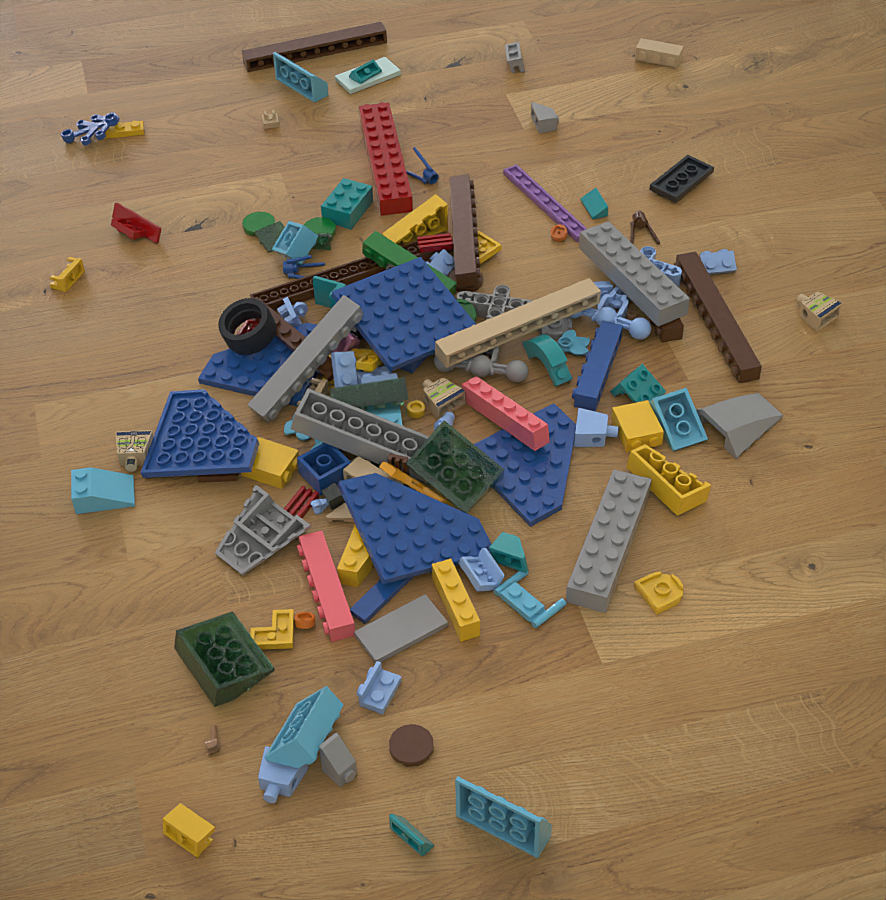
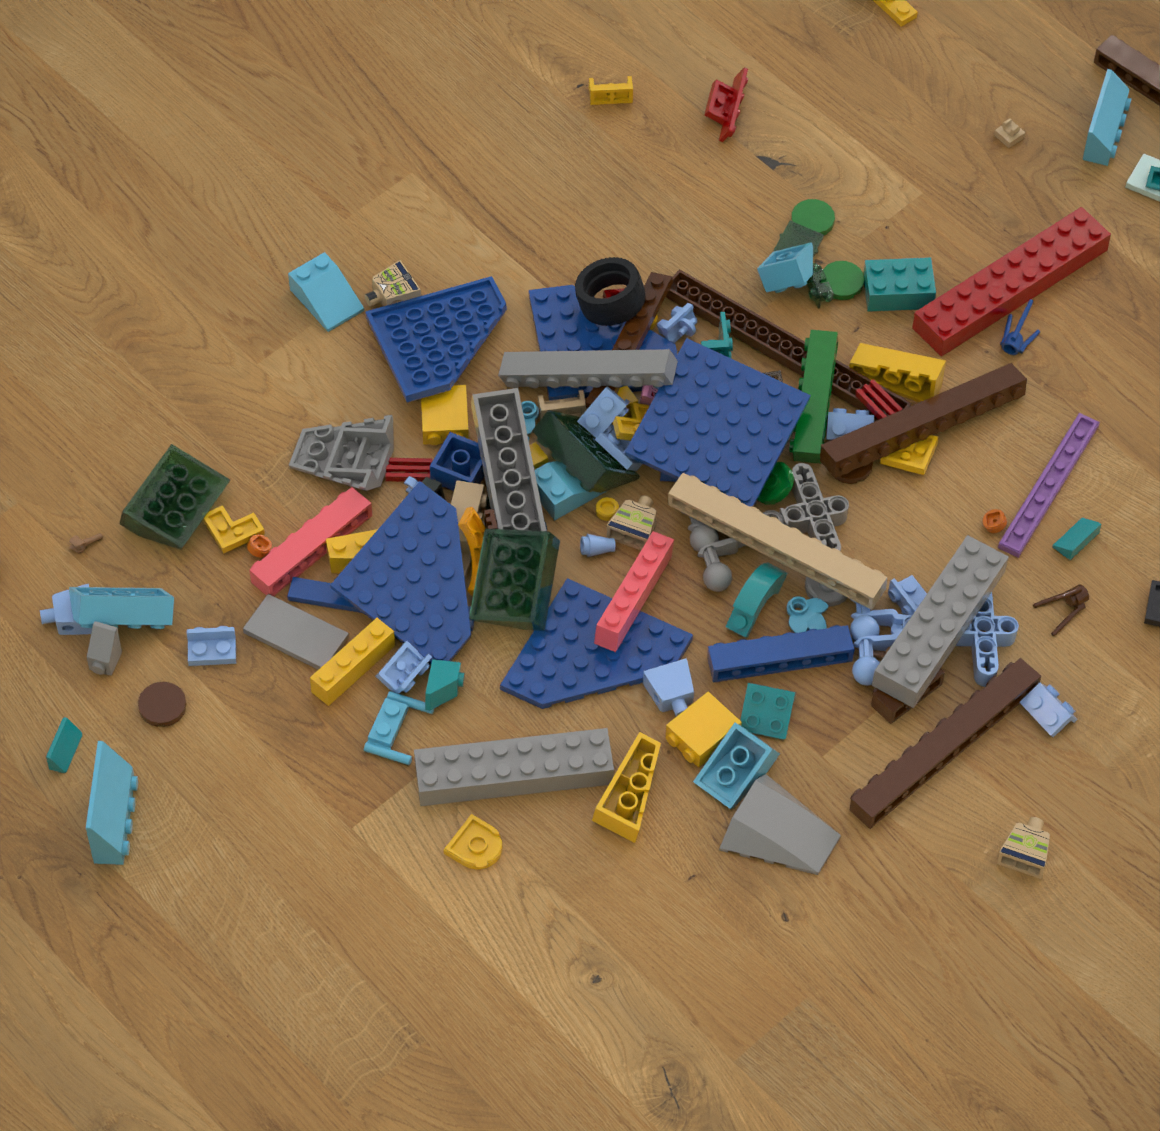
camera: 60 degrees right, 10 degrees up
blue plant [283,255,325,279] -> none

